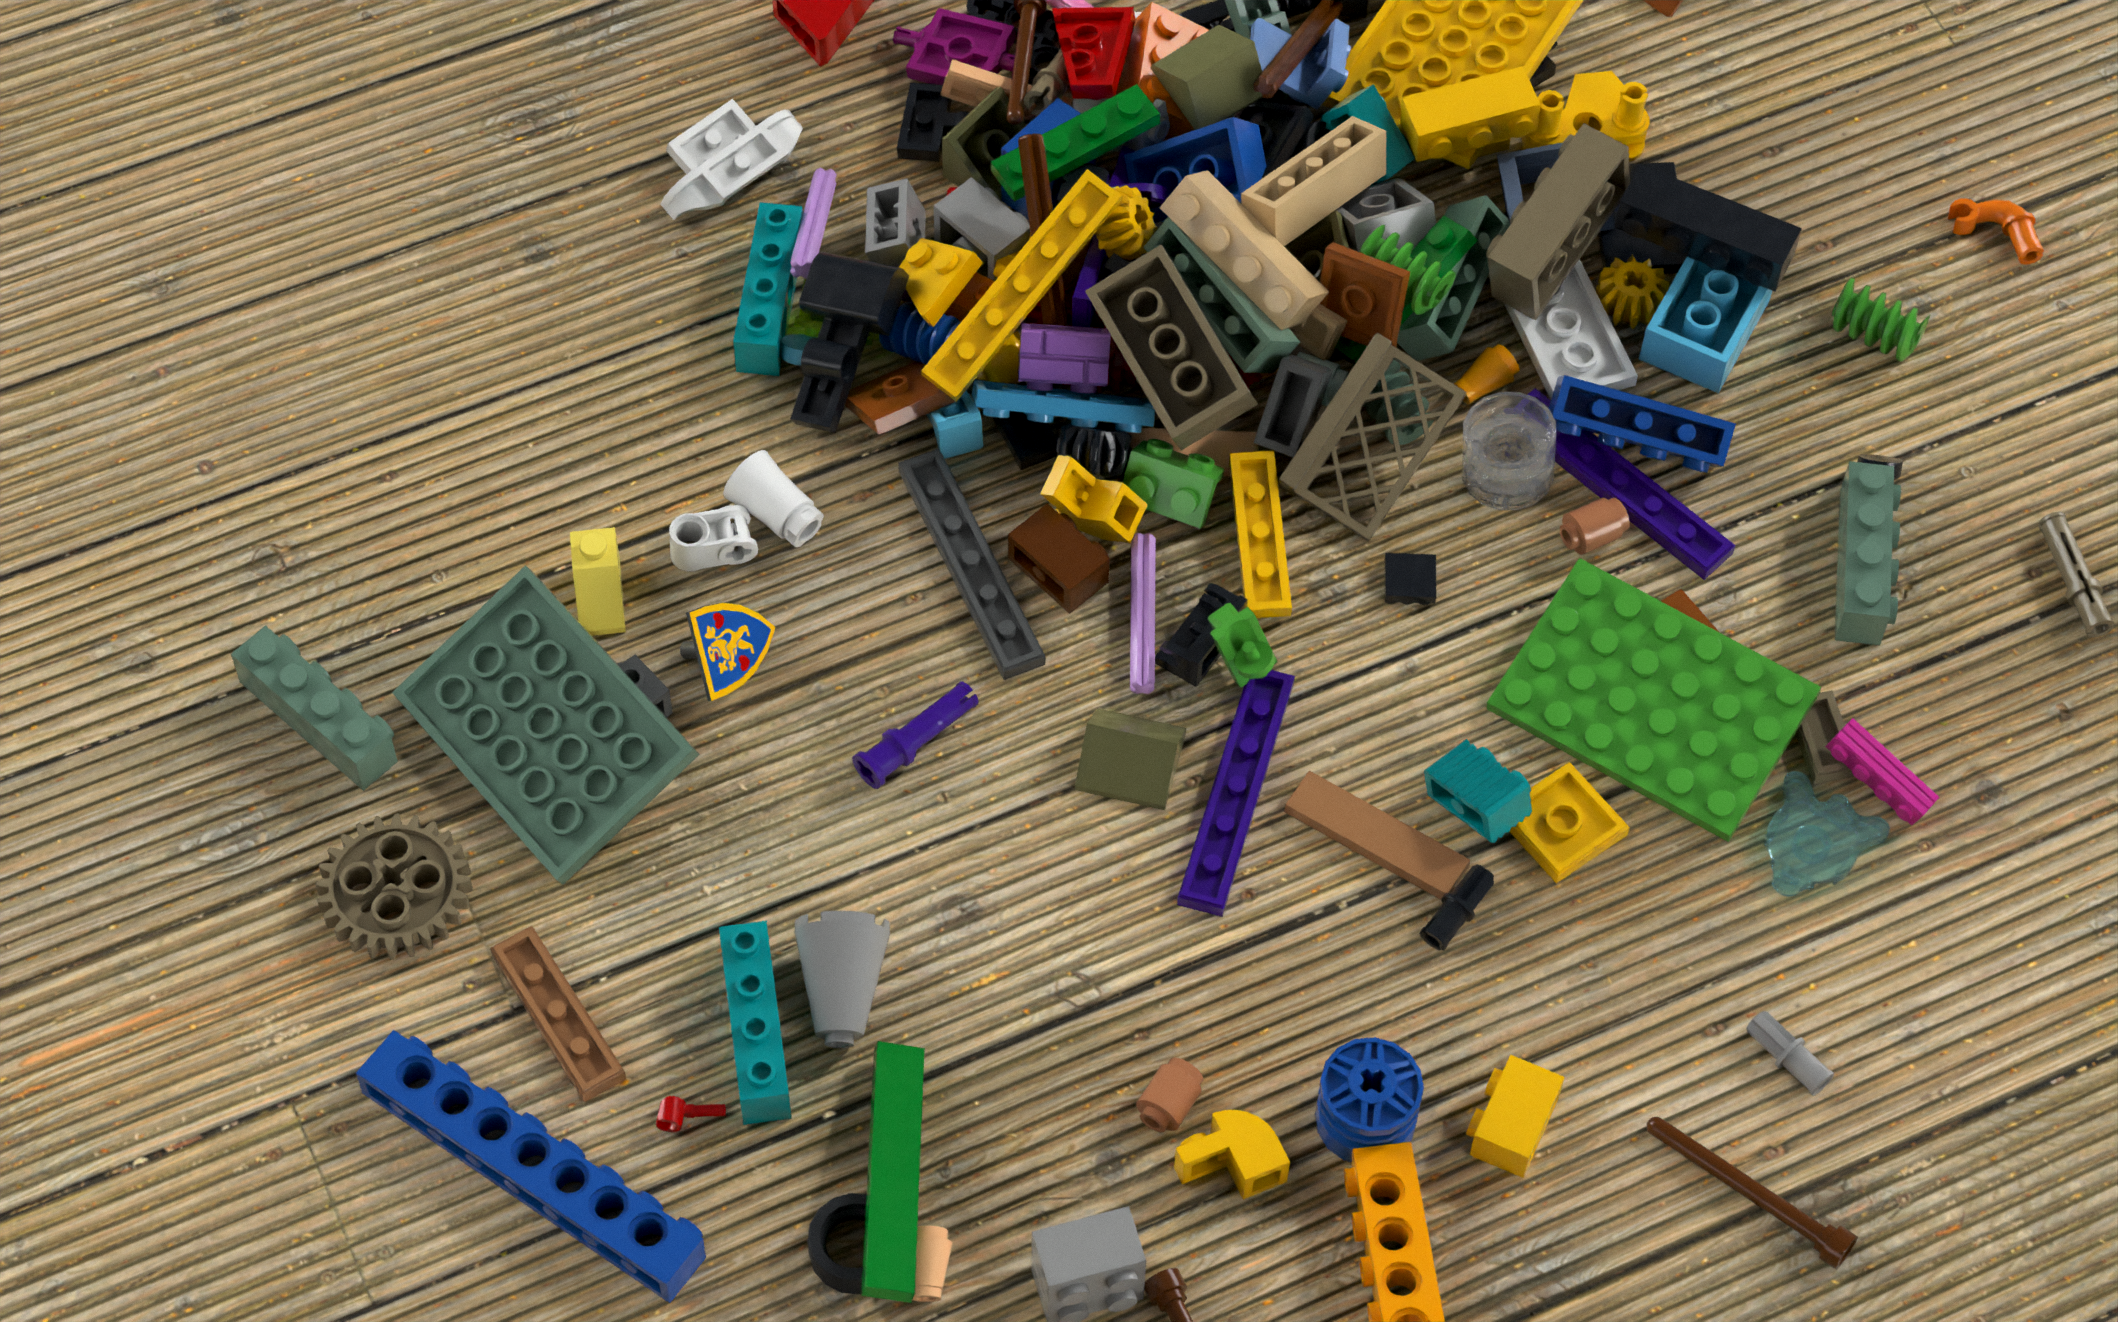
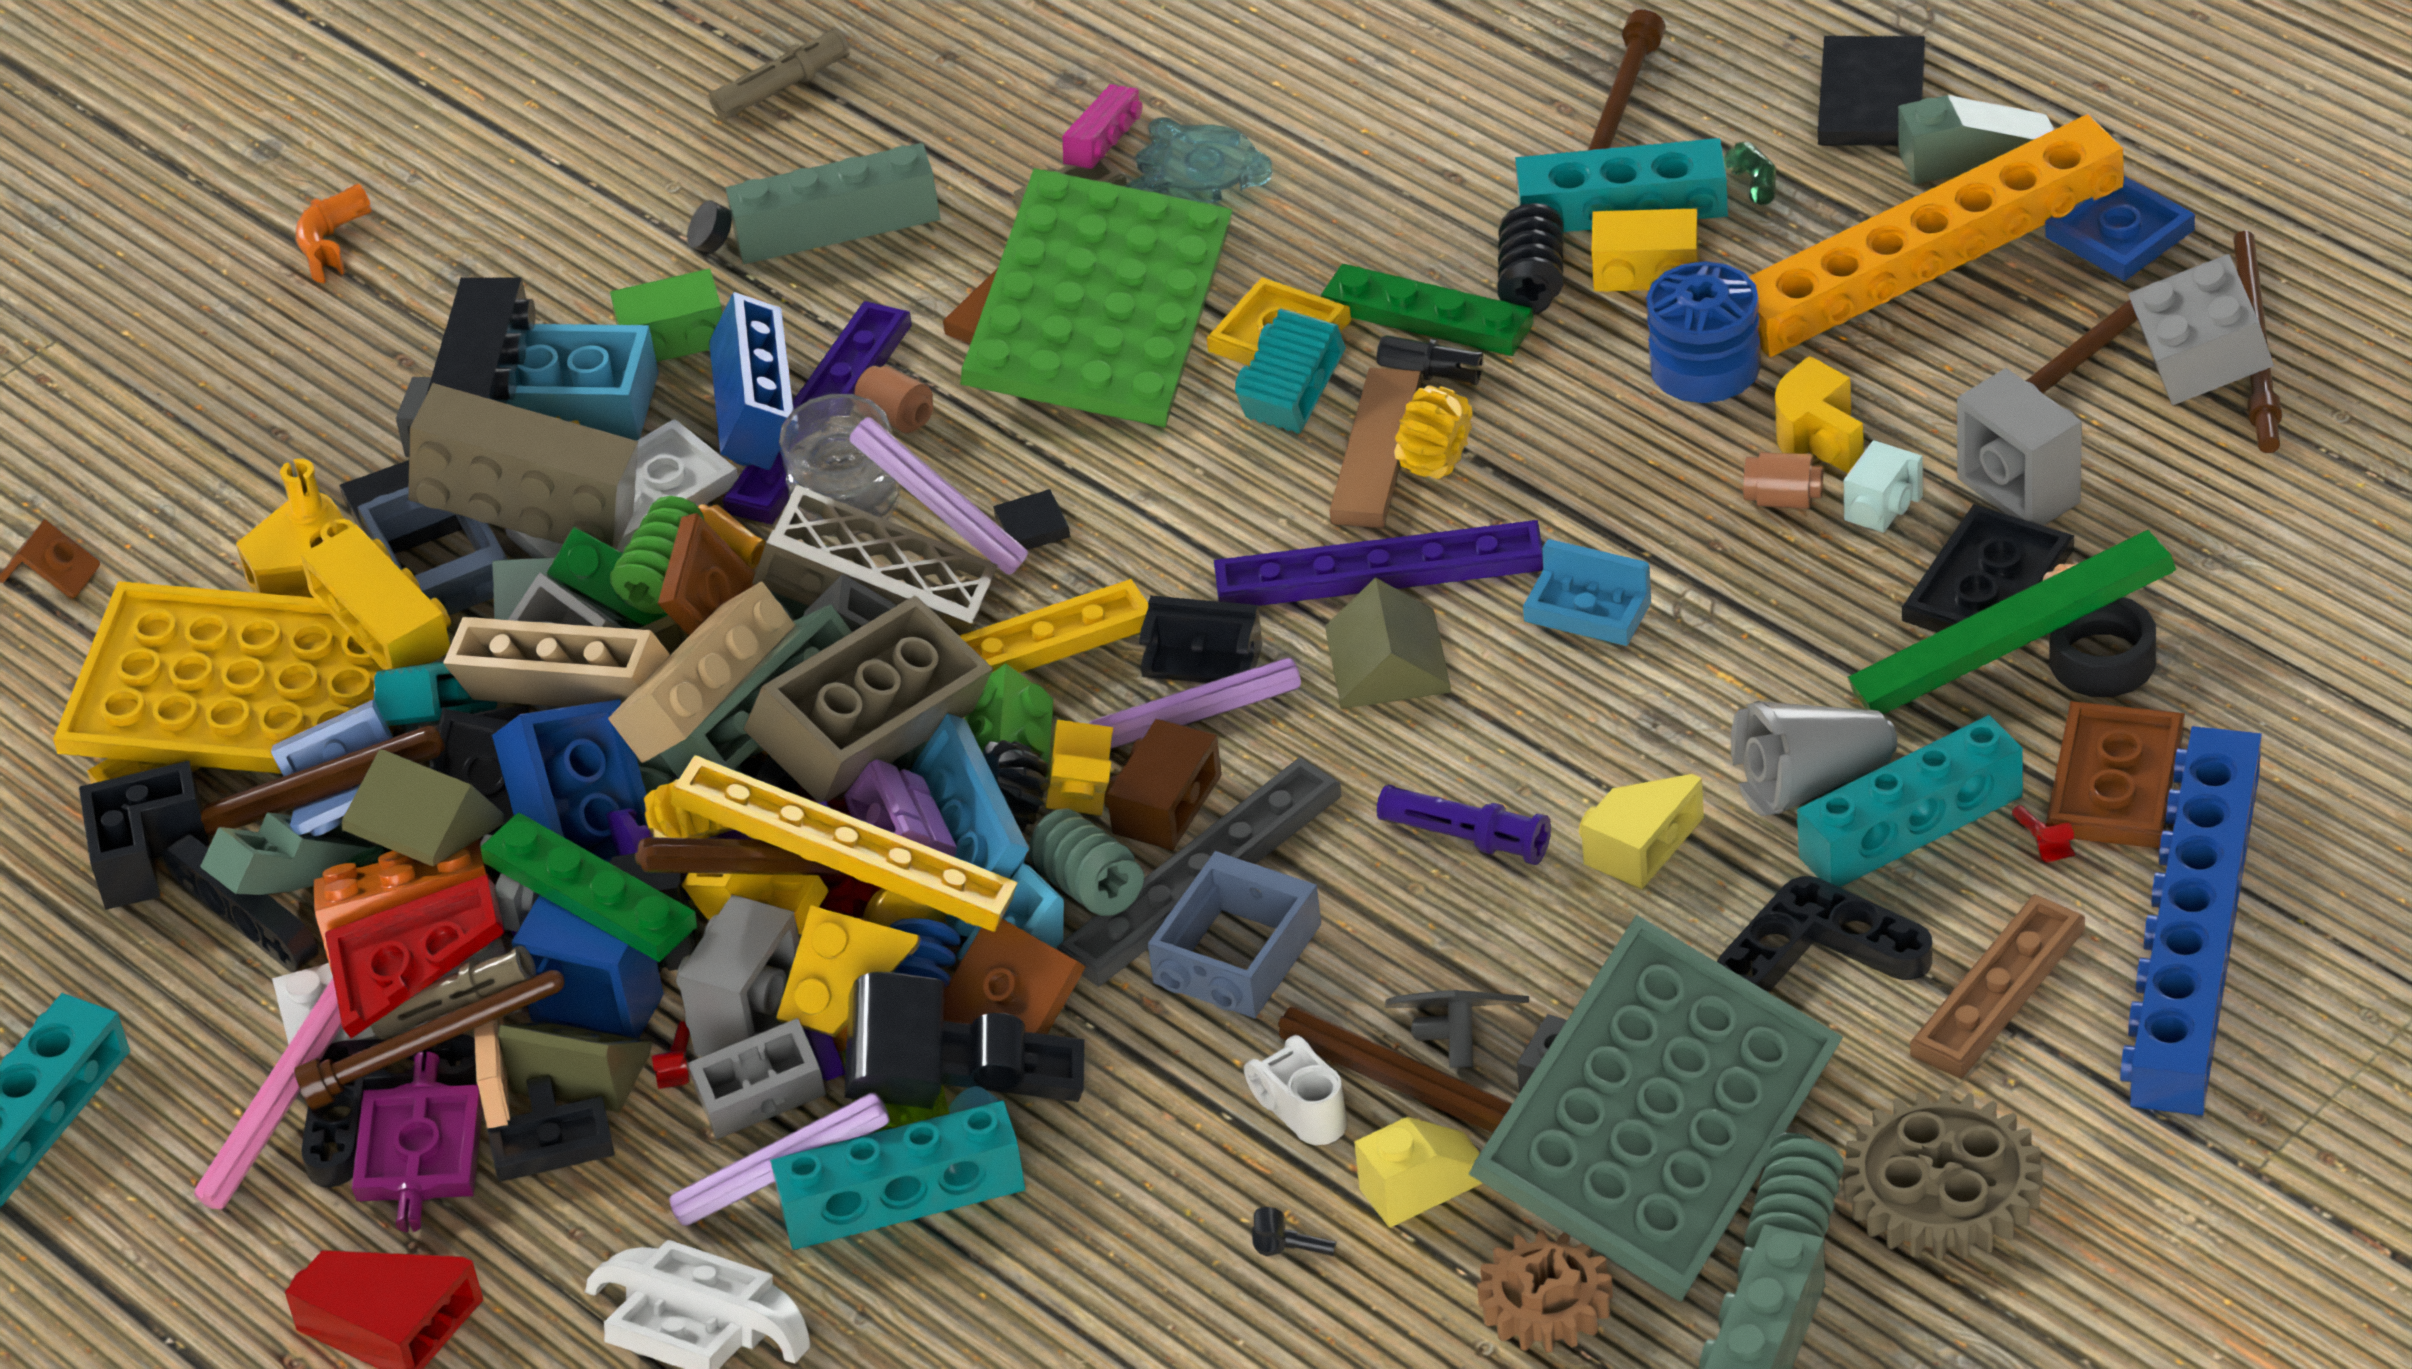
camera: 105 degrees left, 15 degrees down
white plant [723,450,824,547] -> none
bright green hips [1208,603,1278,688] -> none
light grey axle [1746,1011,1834,1096] -> none
bright green piece [1832,277,1930,362] -> none
none -> bright green brick [610,268,723,362]
none -> lavender axle [849,417,1028,575]
none -> sand green piece [1029,808,1145,916]
none -> sand blue window [1148,851,1321,1018]
none -> black hand [1252,1207,1337,1256]
none -> reddish brown axle [1278,1006,1513,1133]
none -> green plate [1321,263,1533,357]
none -> yellow gear [1394,385,1473,479]
none -> medium nougat gear [1477,1230,1613,1353]
none -> black piece [1497,203,1564,315]
none -> teal brick [1515,138,1728,232]
none -> dark azure bracket [1523,539,1651,646]
none -> light yellow slope [1579,774,1704,889]
none -> black beam [1716,876,1933,993]
none -> clear green arm [1724,141,1777,205]
none -> sand green piece [1744,1133,1844,1247]
none -> light aqua brick [1843,440,1923,533]
none -> black tile [1902,504,2074,633]
none -> dark orange tile [2046,701,2185,849]

